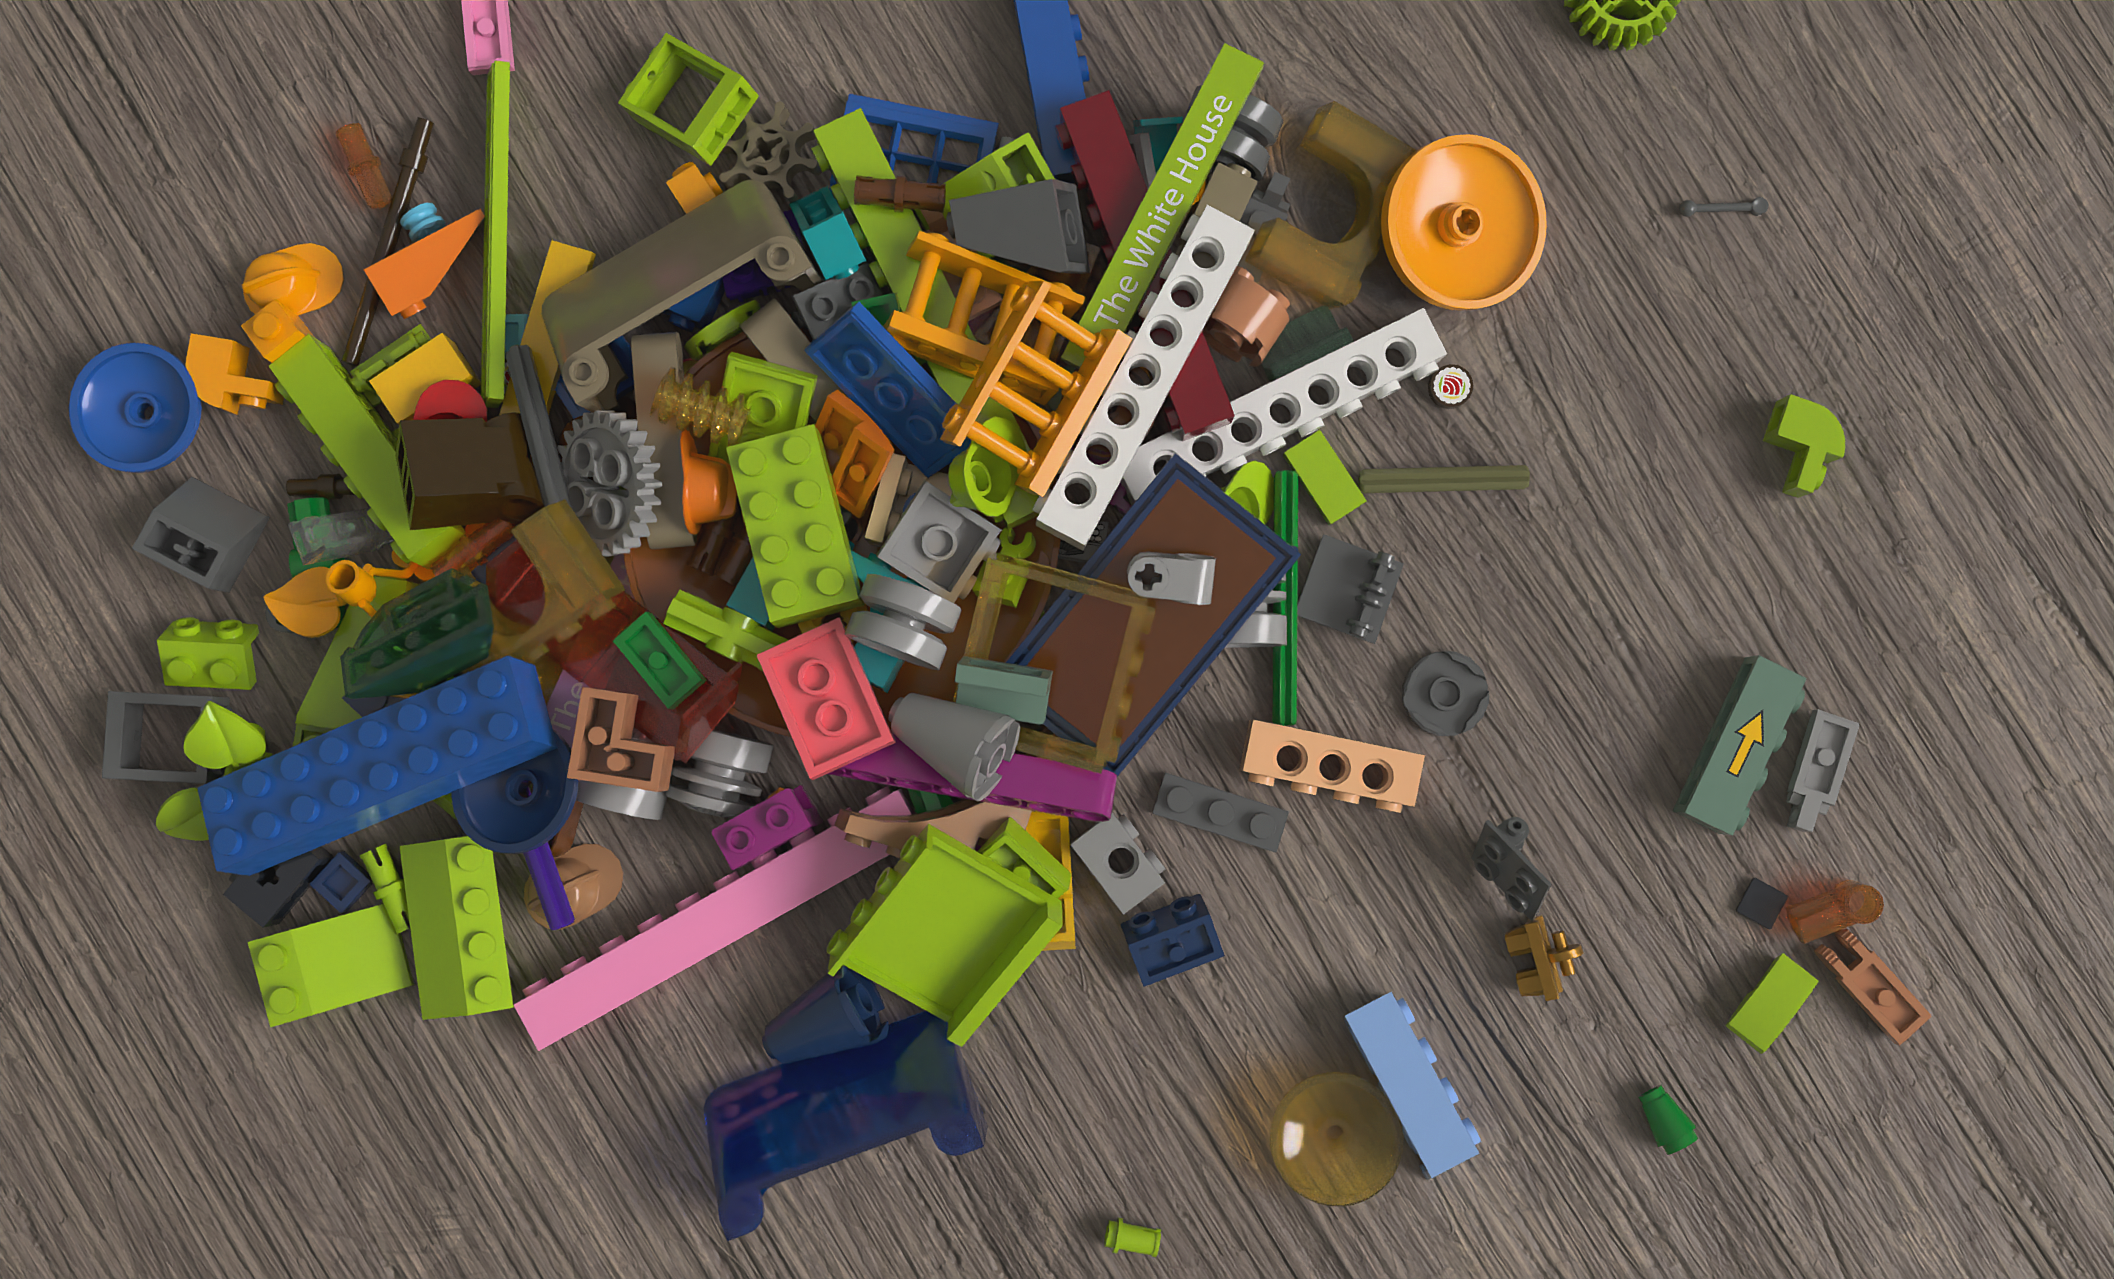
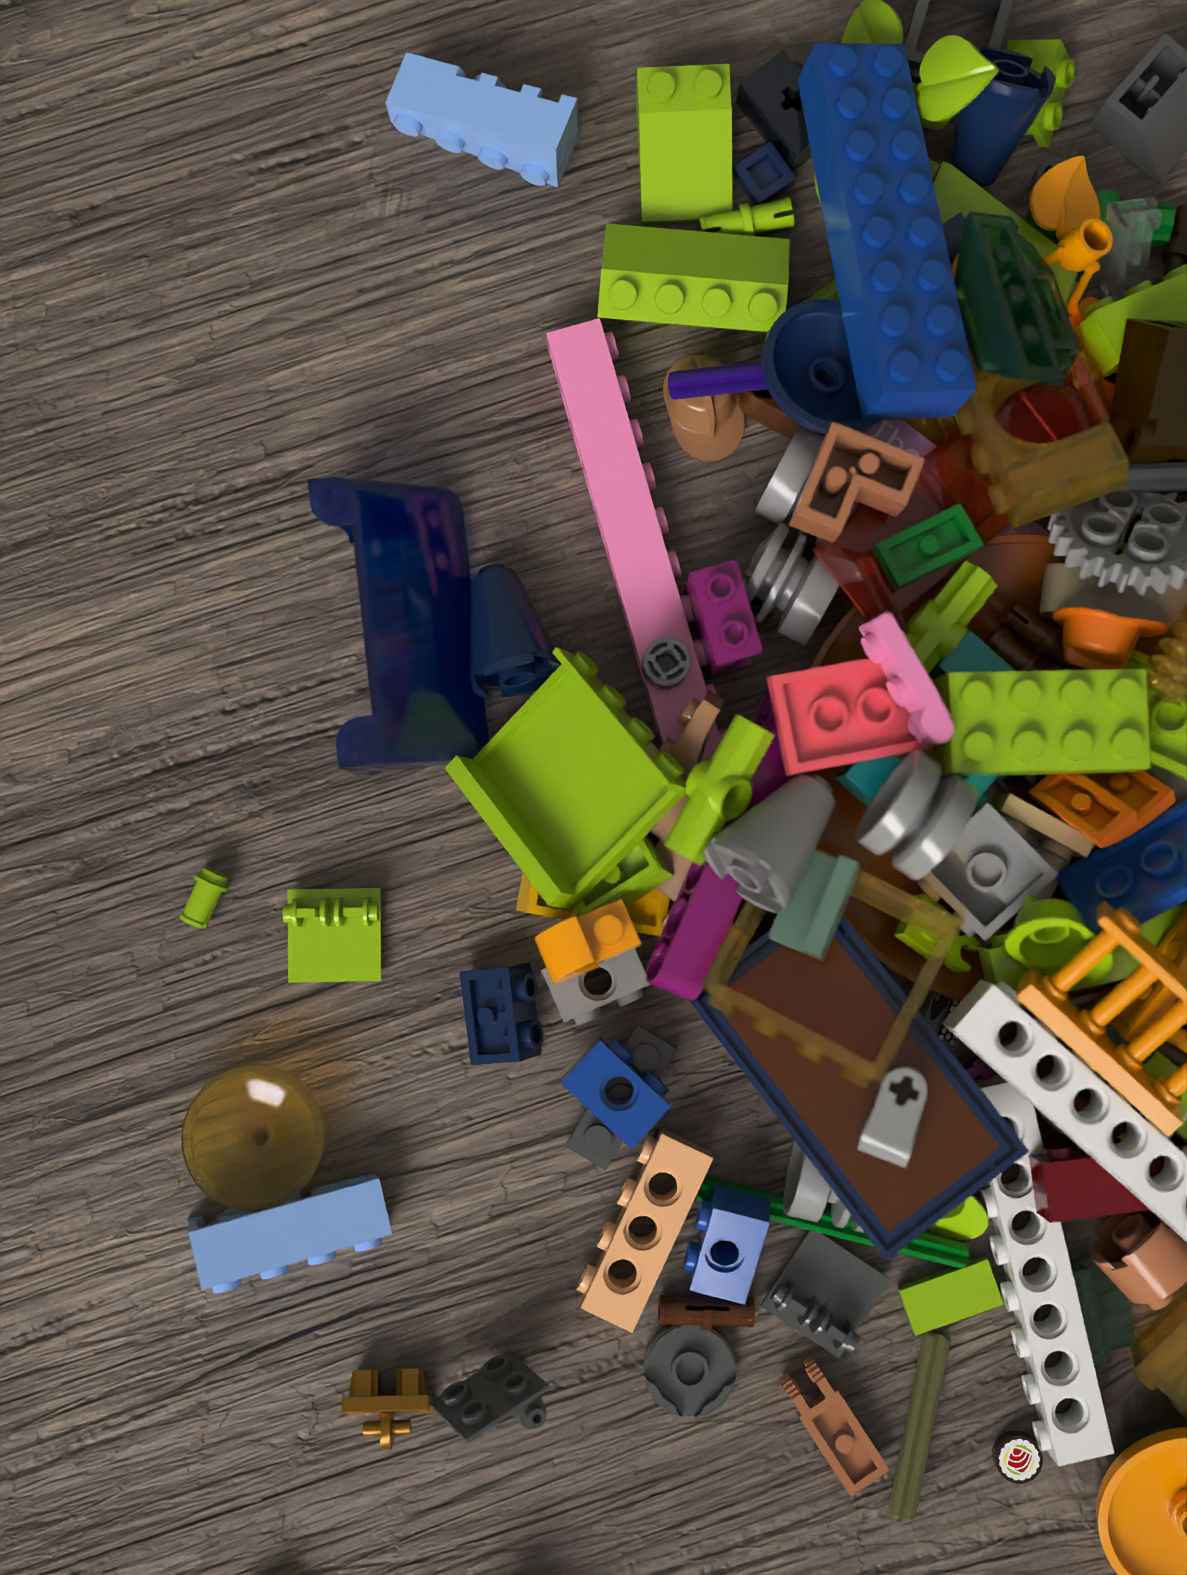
camera: 100 degrees right, 0 degrees up
green cone [1638,1085,1698,1155] -> none
none -> lime hinge [283,888,382,983]
none -> light blue wedge [385,52,578,188]
none -> light orange brick [535,899,641,986]
none -> blue brick [561,1036,671,1149]
none -> dark grey wheel [642,637,691,690]
none -> reddish brown pin [658,1293,755,1331]
none -> lime piece [664,714,775,866]
none -> brick [683,1184,770,1305]
none -> nougat hinge [779,1356,890,1497]
none -> bright pink hinge [859,612,955,746]
none -> dark blue cone [951,47,1056,188]

